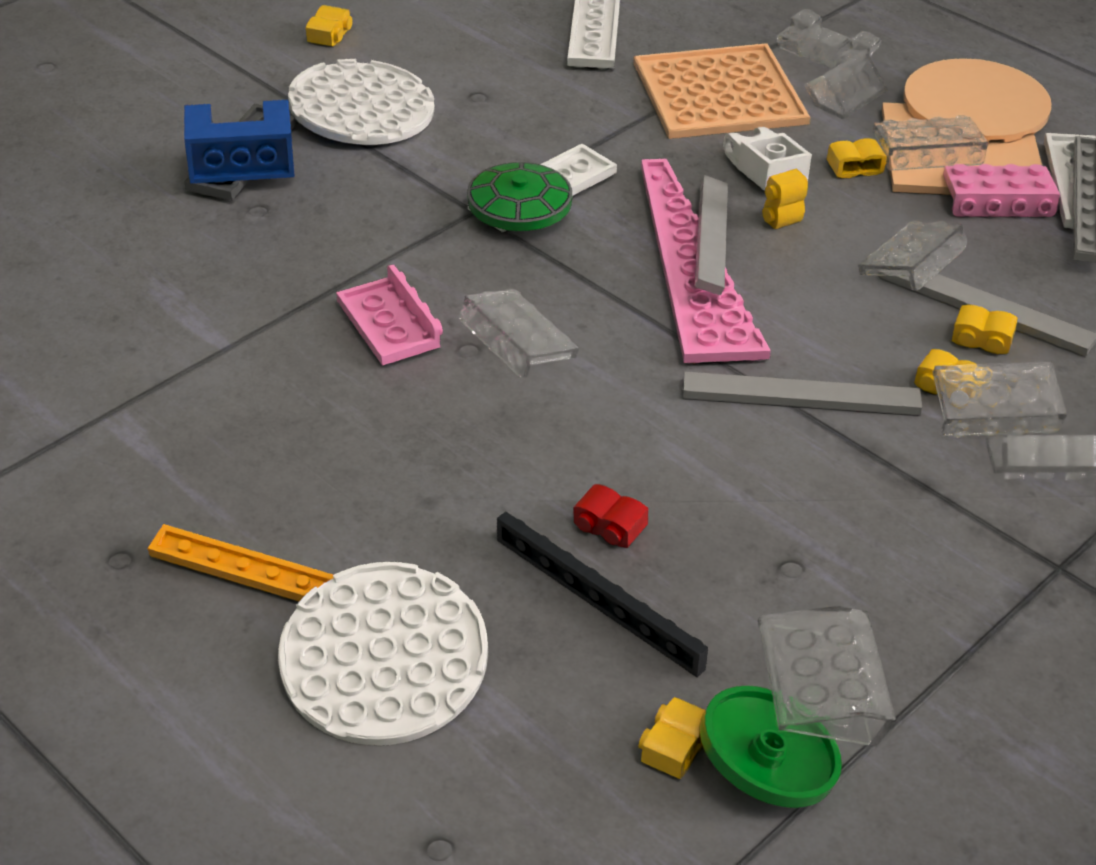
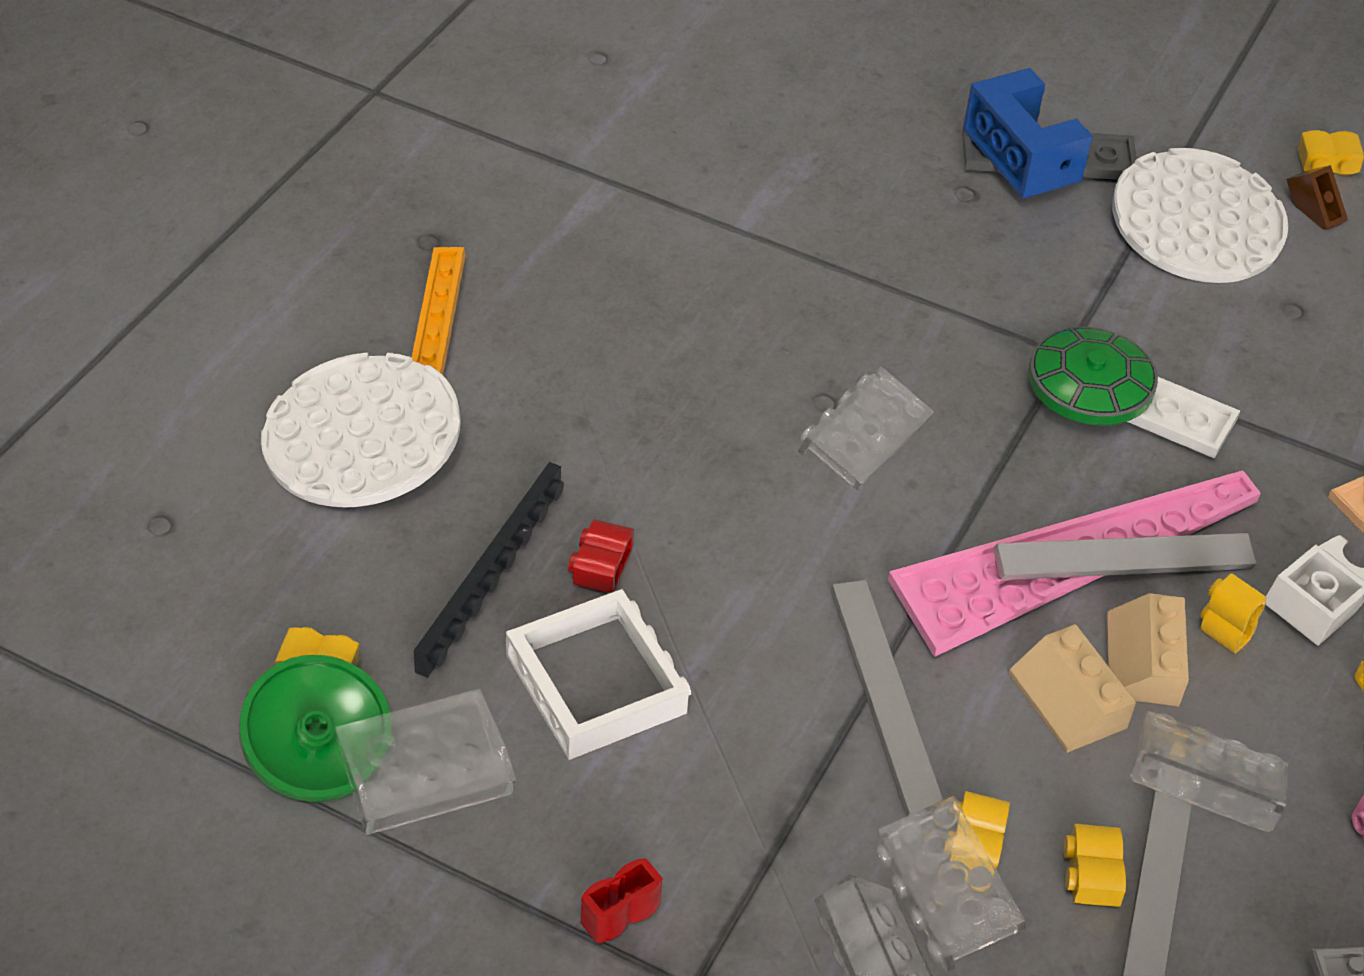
camera: 70 degrees right, 5 degrees up
bright pink bracket [336,265,443,366] -> none
none -> white window [506,589,691,760]
none -> red brick [580,858,663,943]
none -> tan slope [1009,624,1136,753]
none -> tan slope [1106,593,1189,707]
none -> reddish brown slope [1286,165,1348,230]

